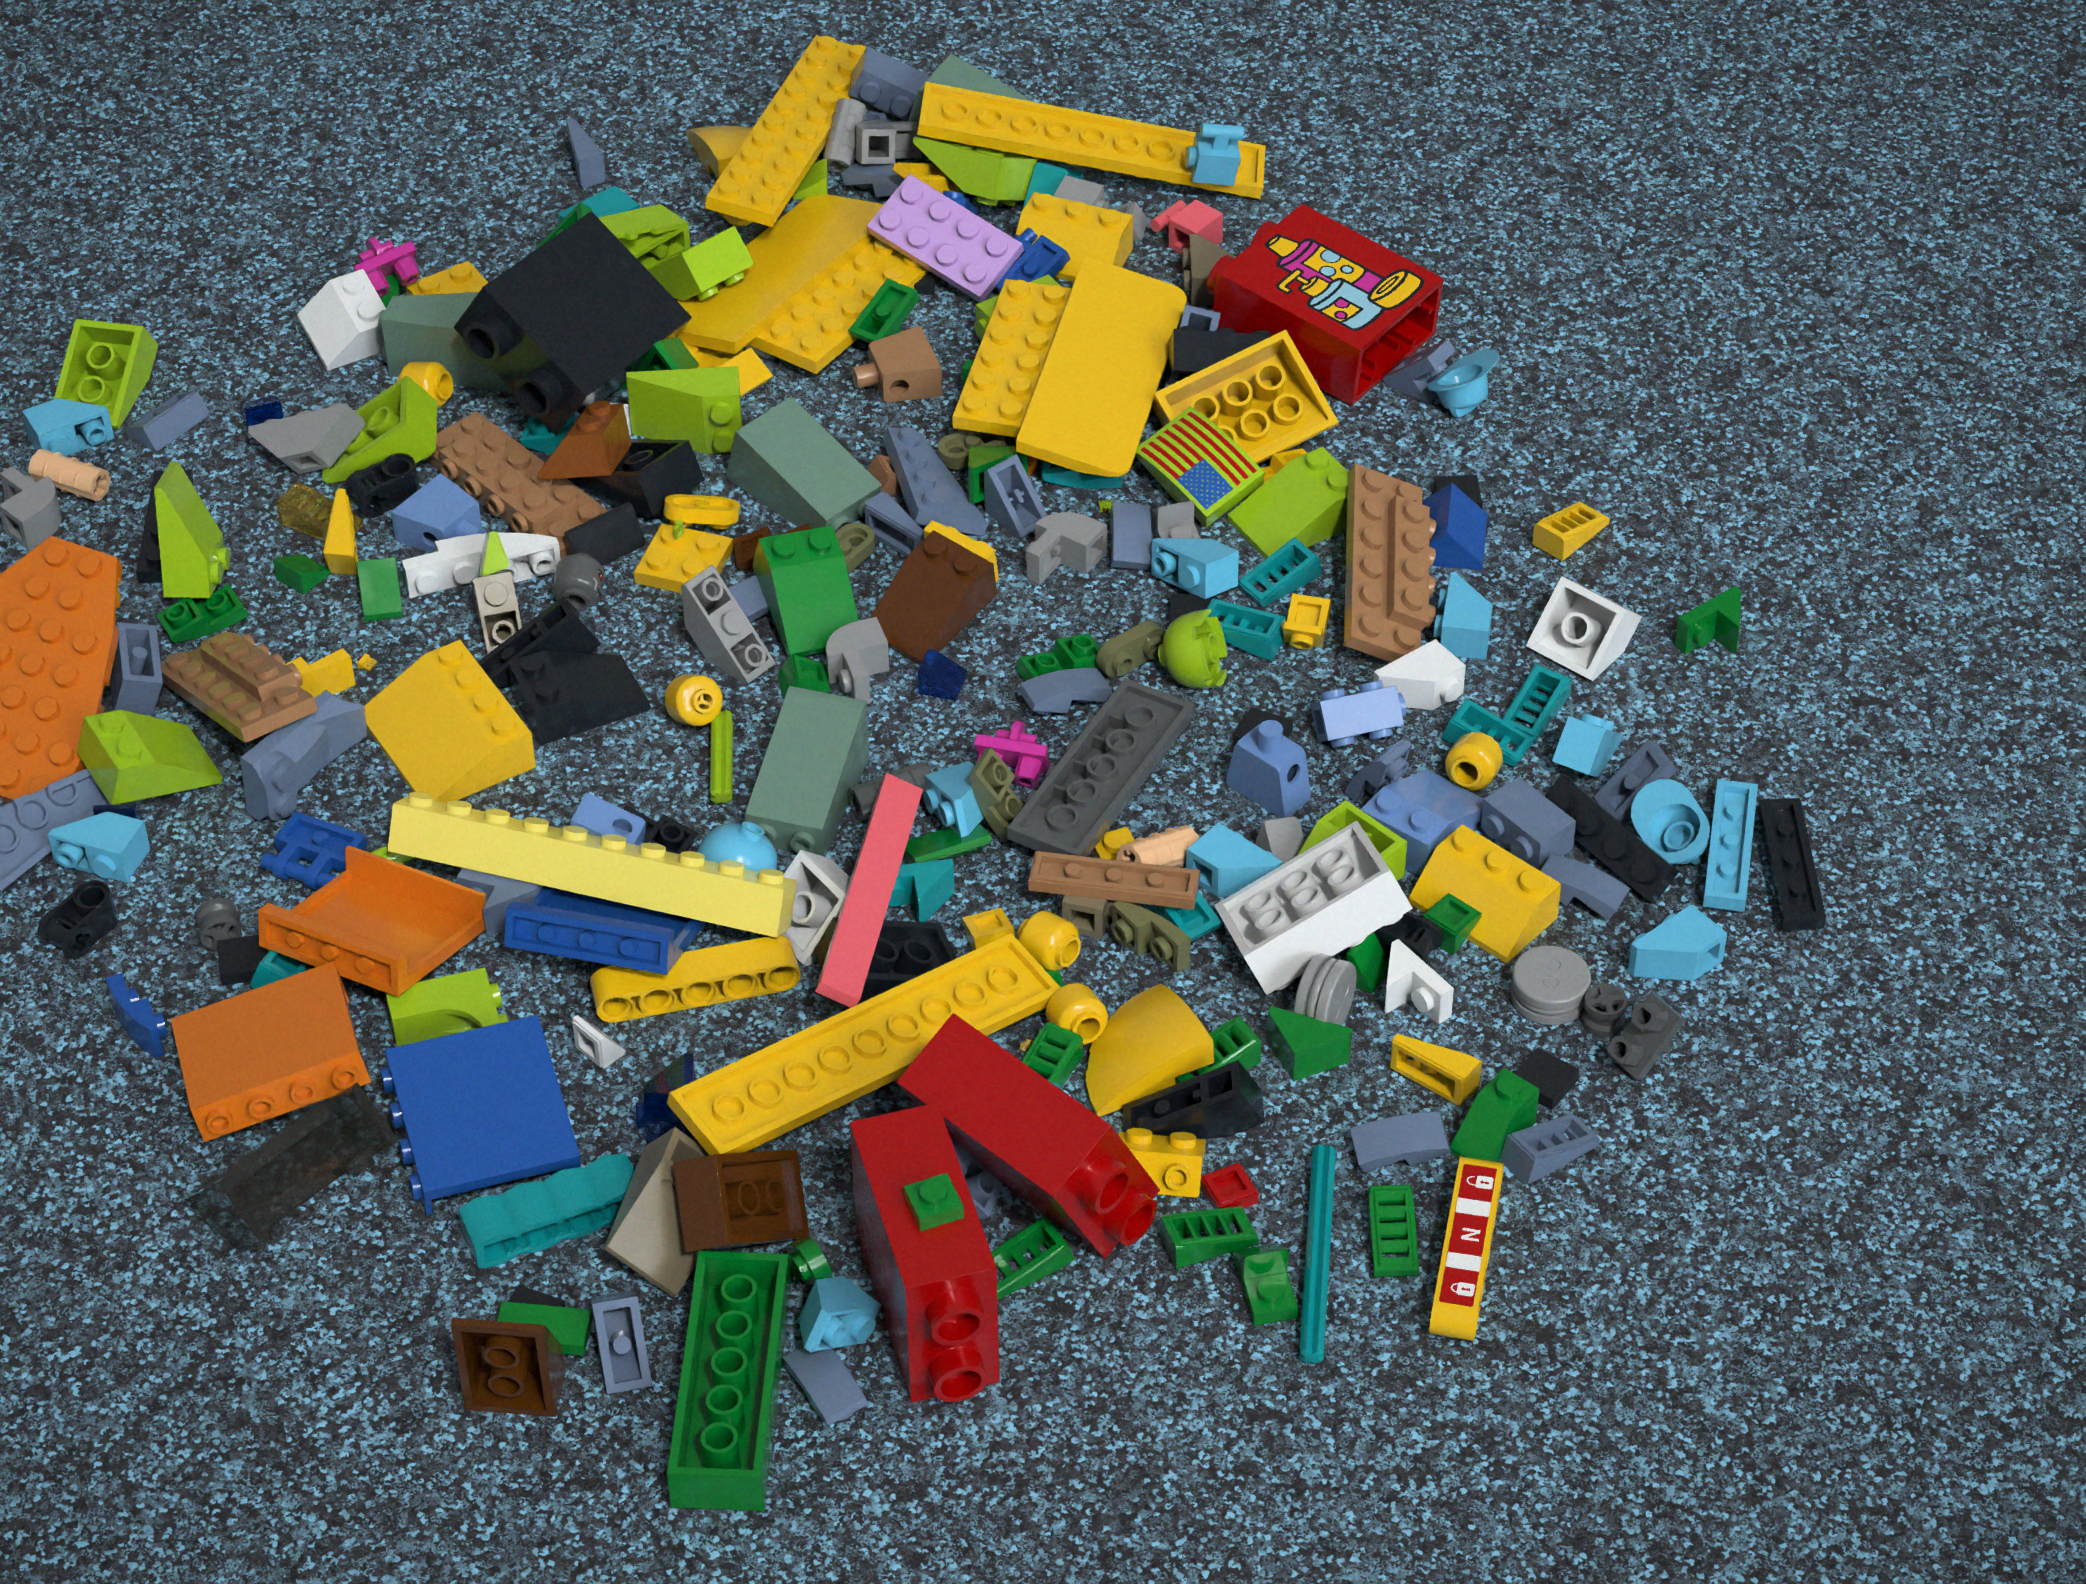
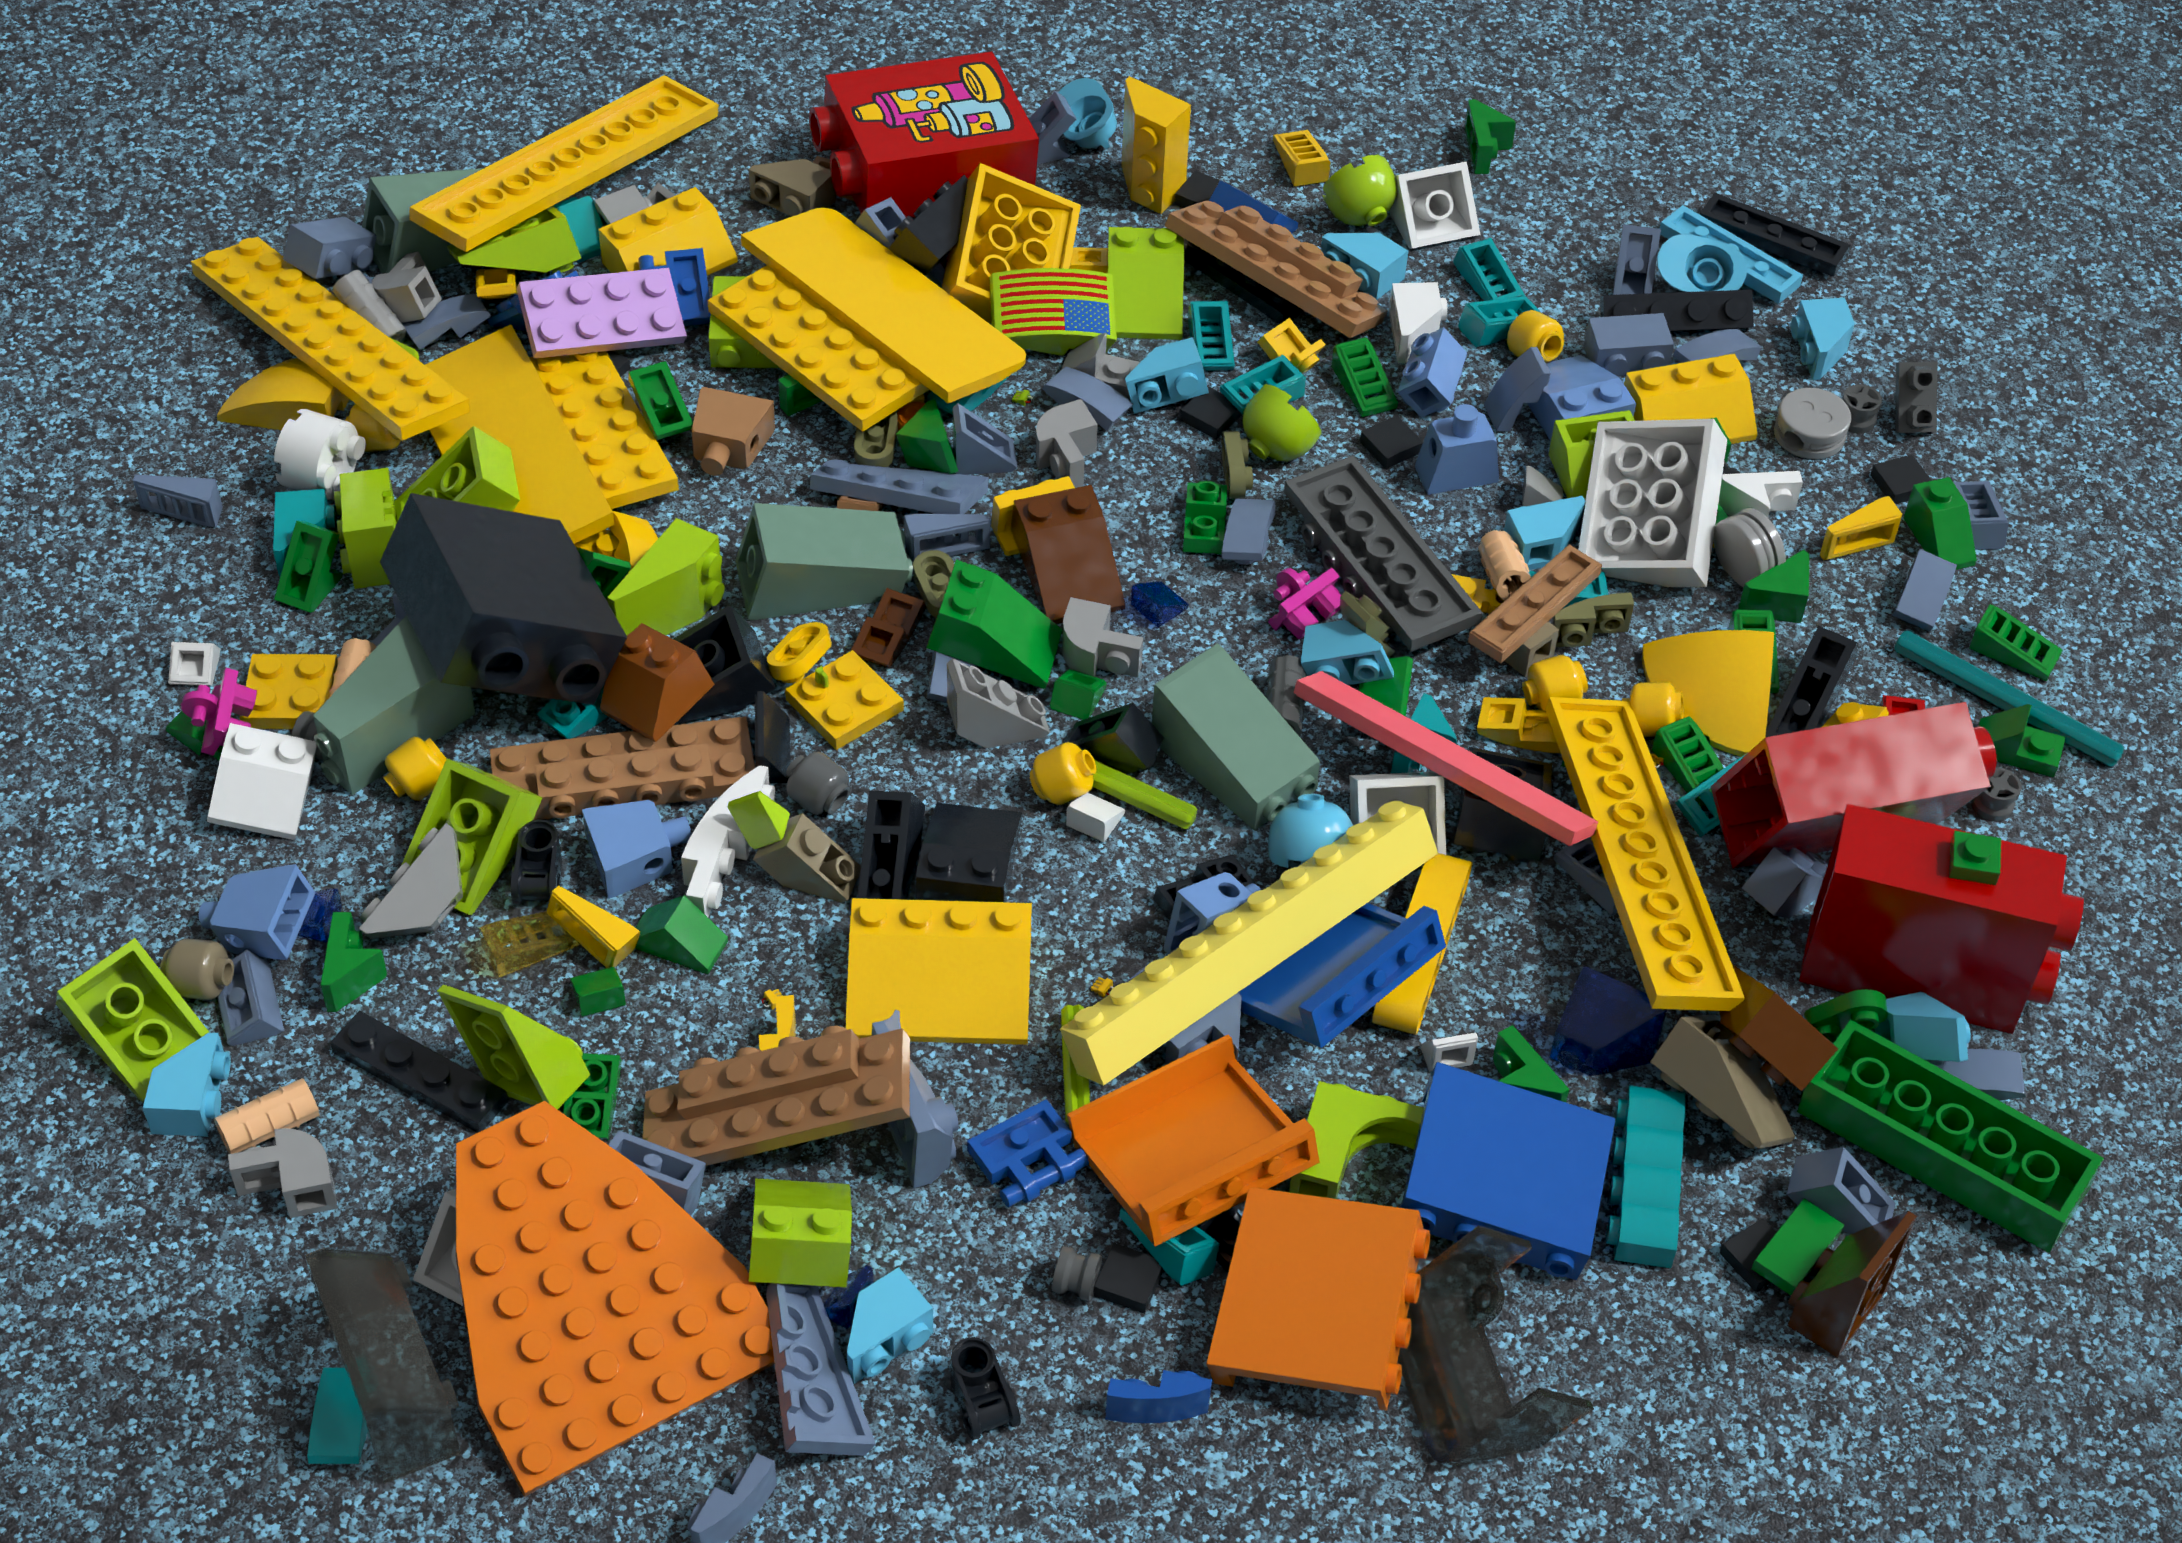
camera: 60 degrees left, 5 degrees up
coral brick [1150,200,1223,254] -> none
medium azure brick [1185,123,1244,186] -> none
beam [1429,1156,1504,1341] -> none
medium azure slope [1552,712,1624,777] -> none
none -> dark tan head [160,938,234,1000]
none -> white slope [168,642,220,686]
none -> medium blue torso [199,864,315,960]
none -> white brick [274,409,366,500]
none -> green slope [321,912,387,1012]
none -> black slope [1064,703,1164,775]
none -> white slope [1066,793,1125,842]
none -> yellow slope [1121,76,1191,214]
none -> lime cylinder [1322,155,1397,226]
none -> green slope [1331,337,1398,417]
none -> green slope [1493,1025,1569,1102]
none -> dark grey wheel [1971,767,2022,822]

